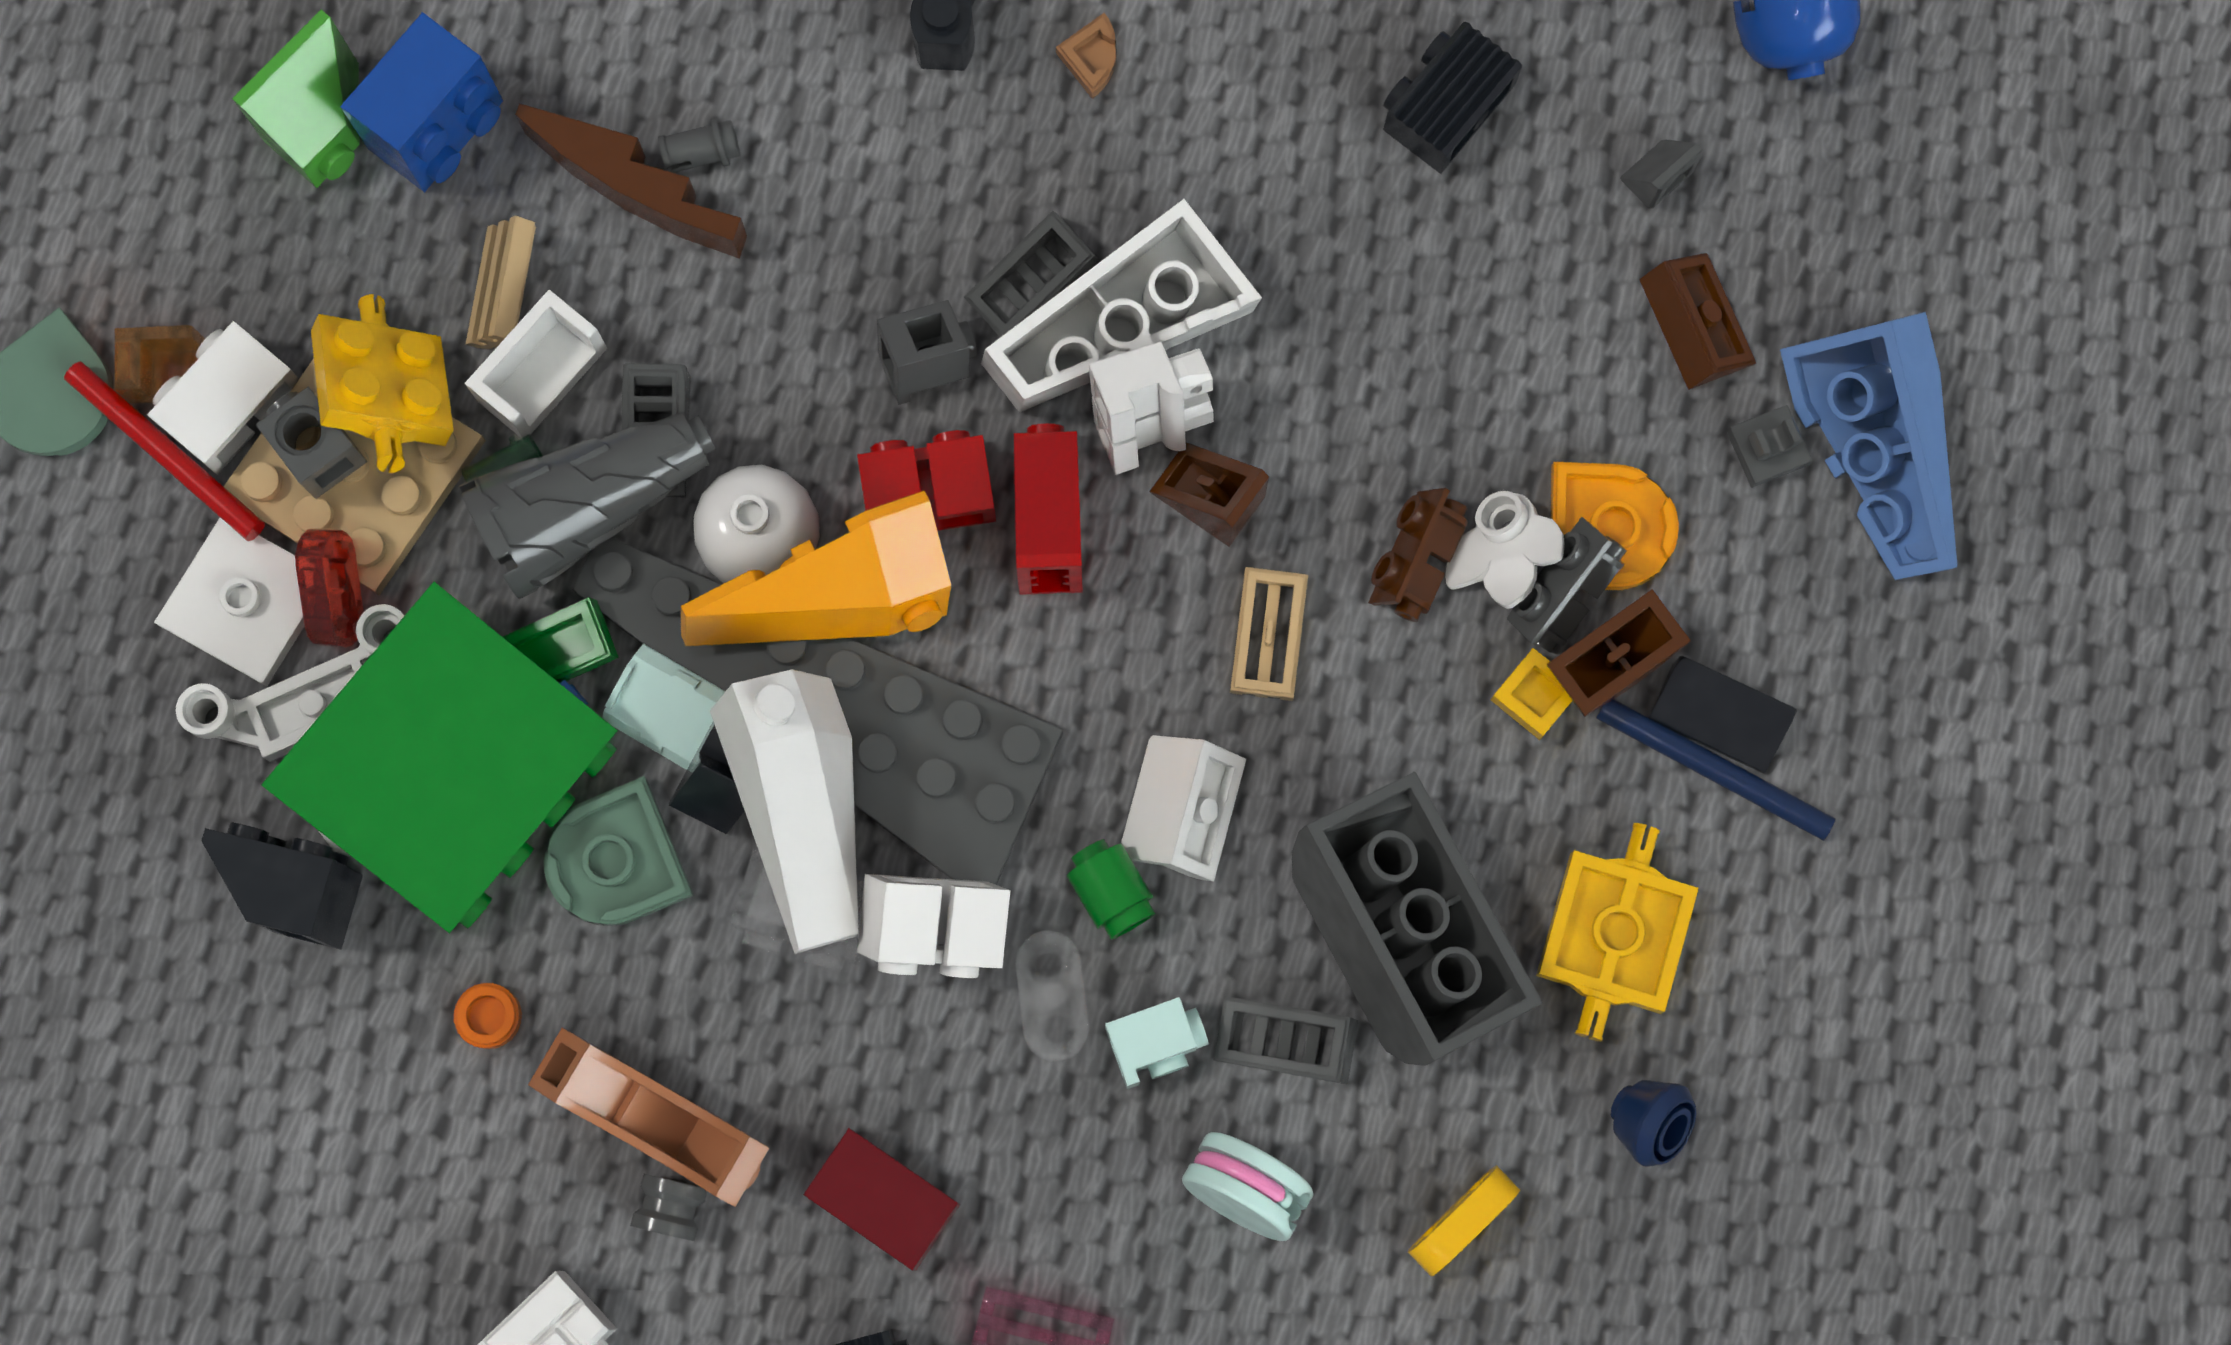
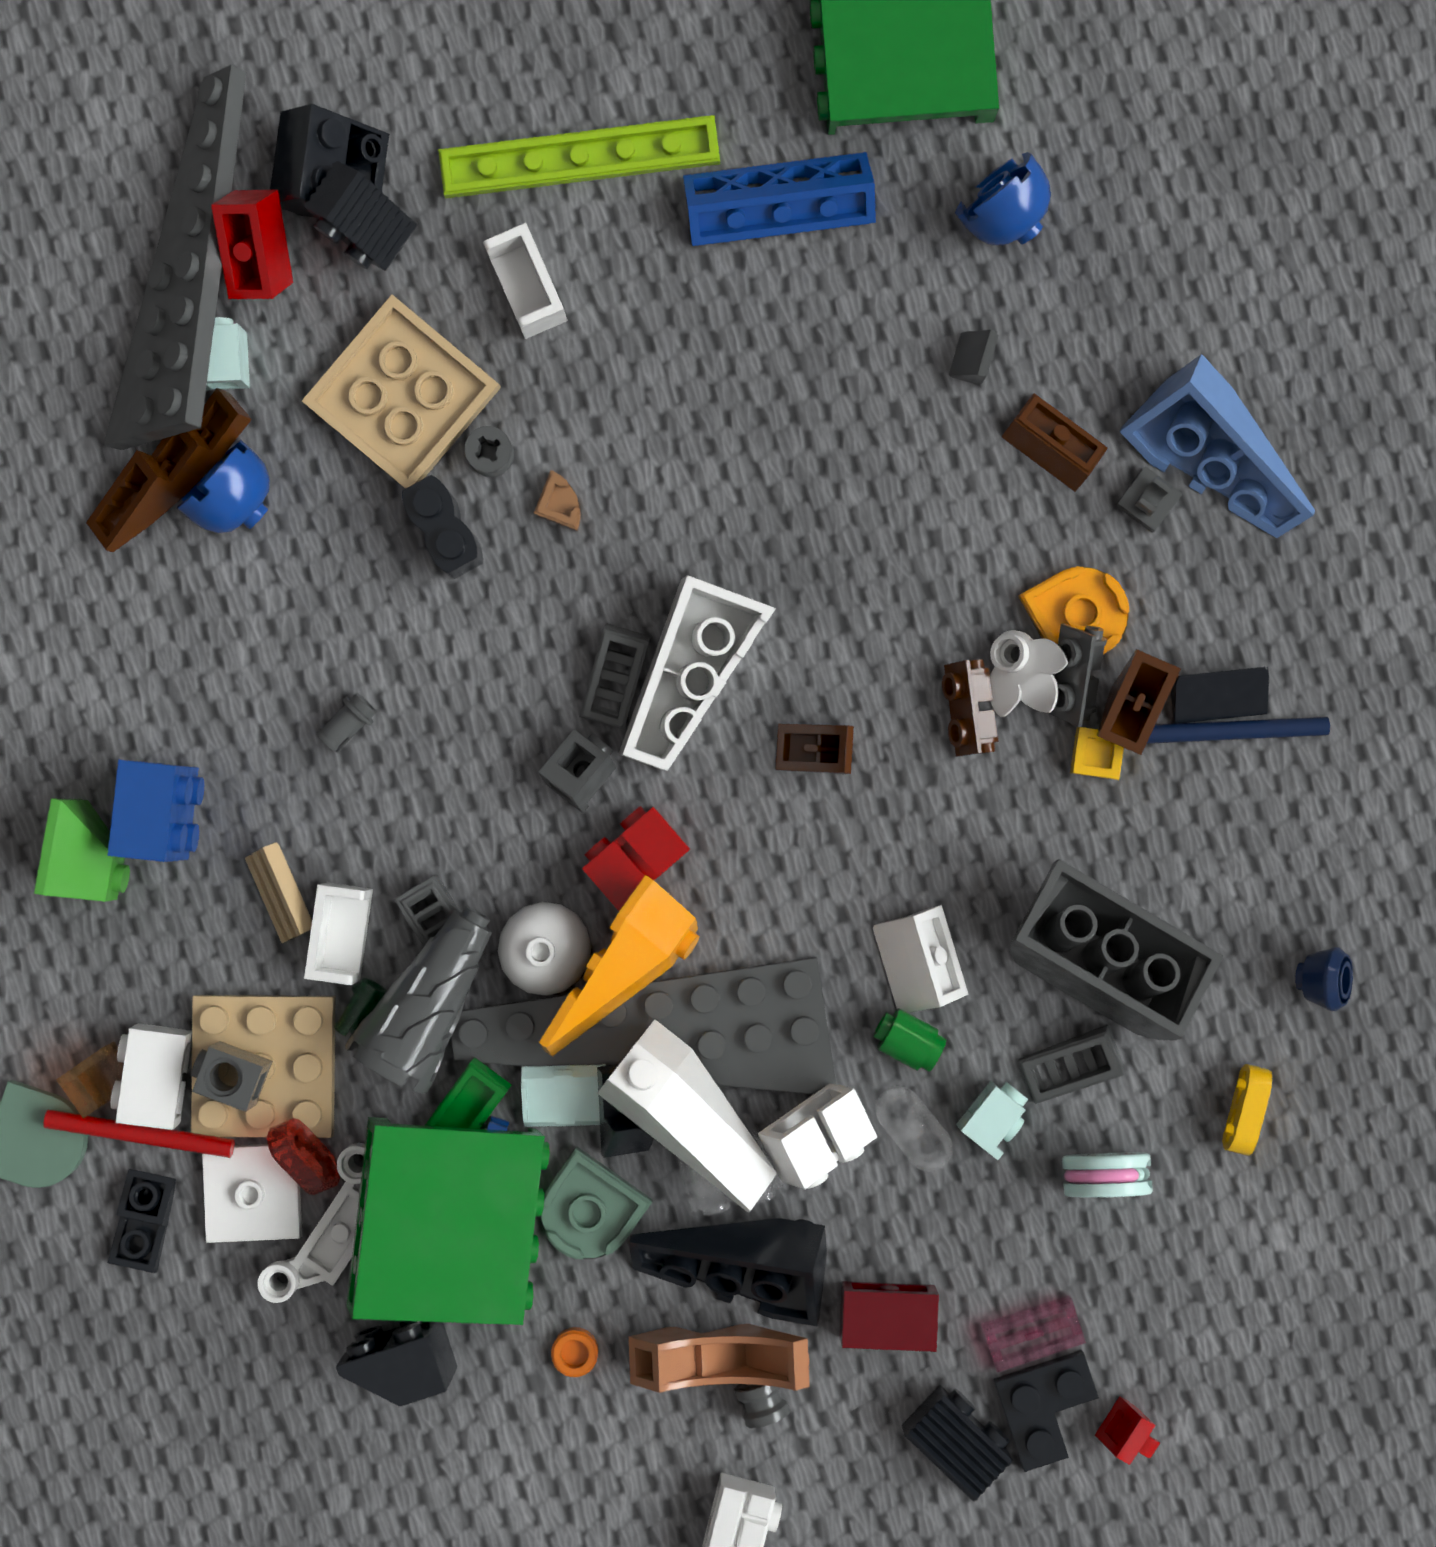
camera: 30 degrees left, 10 degrees up
yellow plate [311,294,454,473] -> none
reddish brown slope [515,103,747,259] -> none
red slope [1014,423,1083,595] -> none
white hips [1089,341,1214,475] -> none
tan tile [1230,567,1308,701] -> none
black brick [1383,22,1522,174] -> none
yellow plate [1536,823,1699,1042] -> none
none -> black slope [107,1169,176,1273]
none -> black wedge [628,1218,827,1326]

